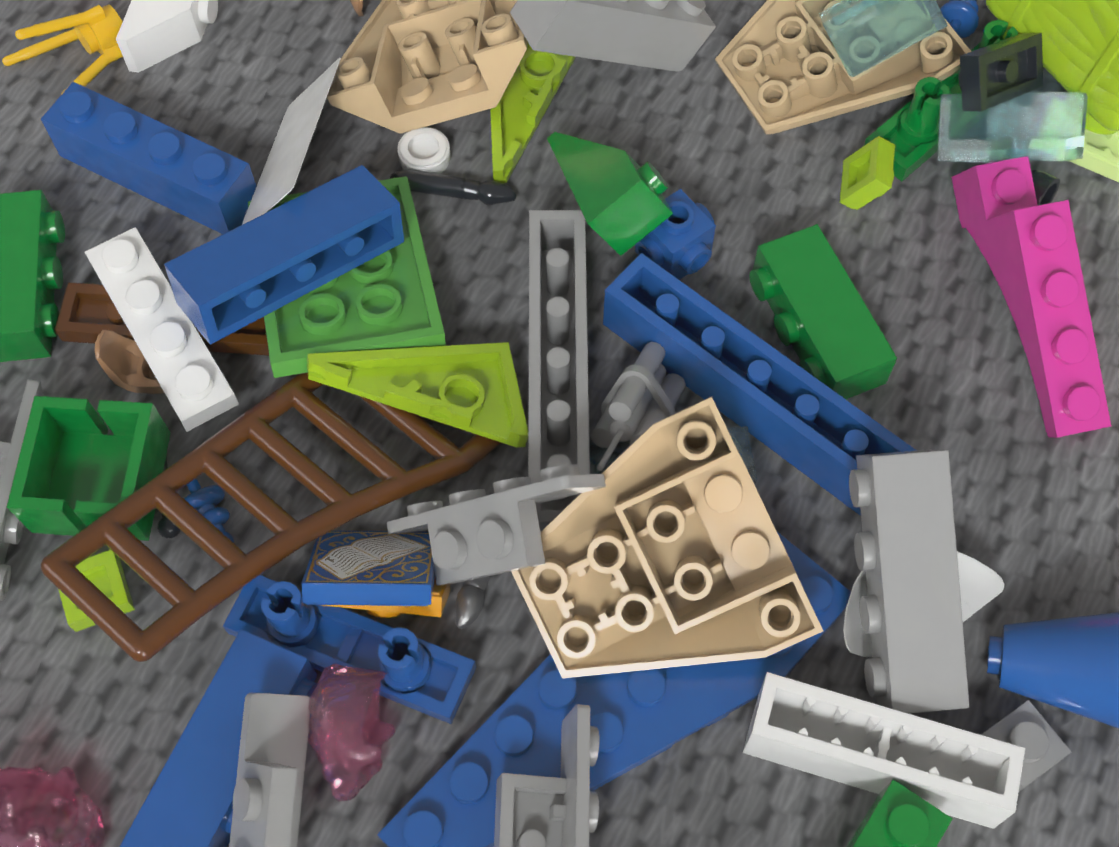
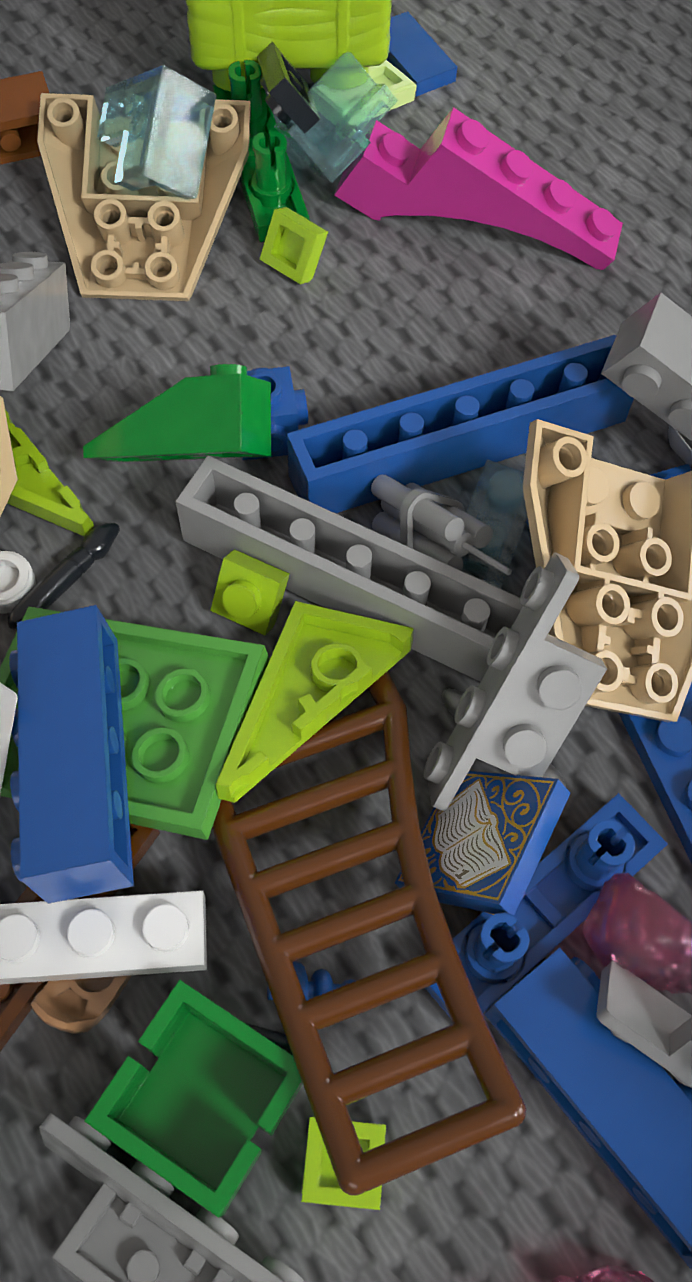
camera: 65 degrees left, 0 degrees up
green brick [749,224,897,399] -> none
none -> lime plate [210,549,290,635]

